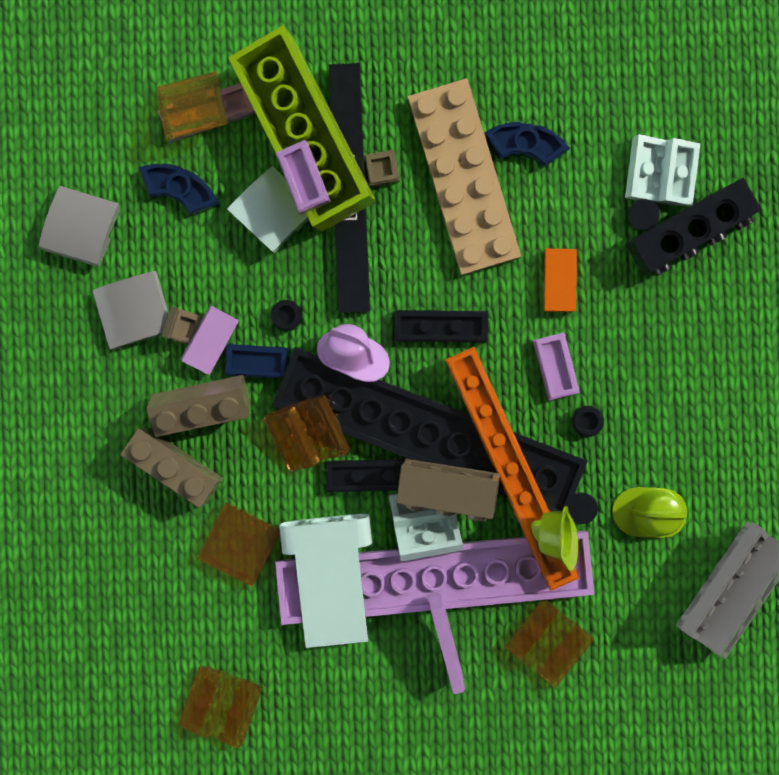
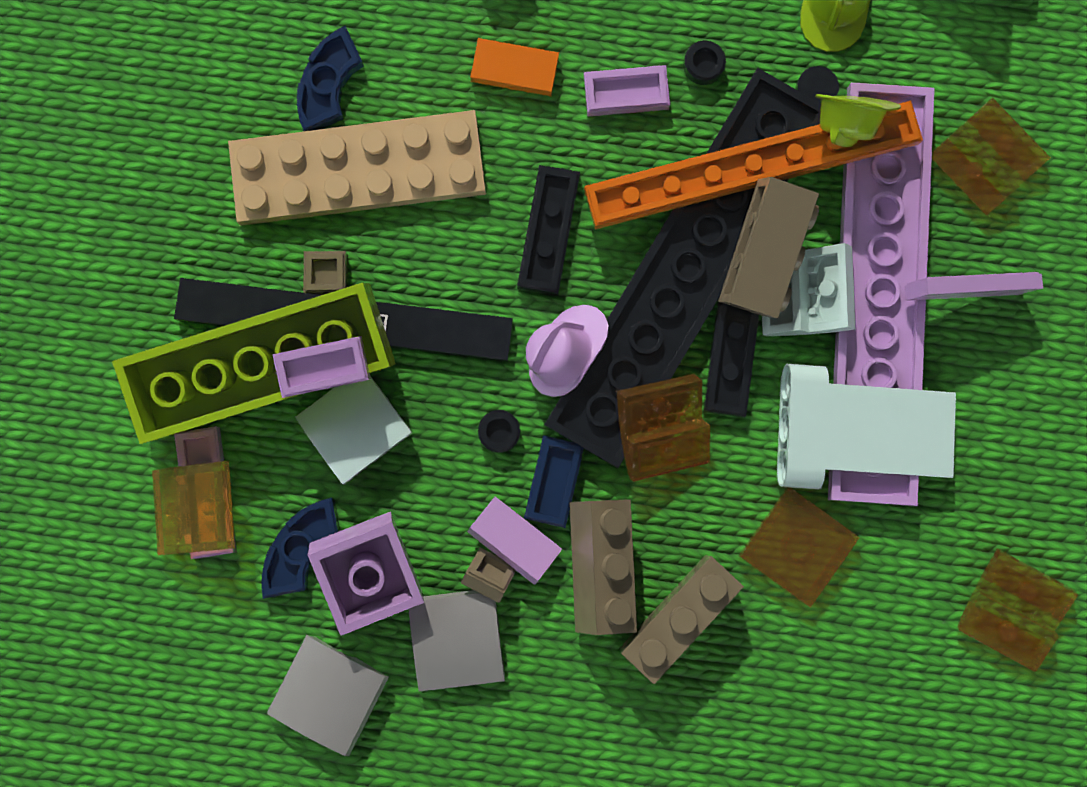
camera: 80 degrees left, 5 degrees down
none -> lavender brick [308,511,424,636]

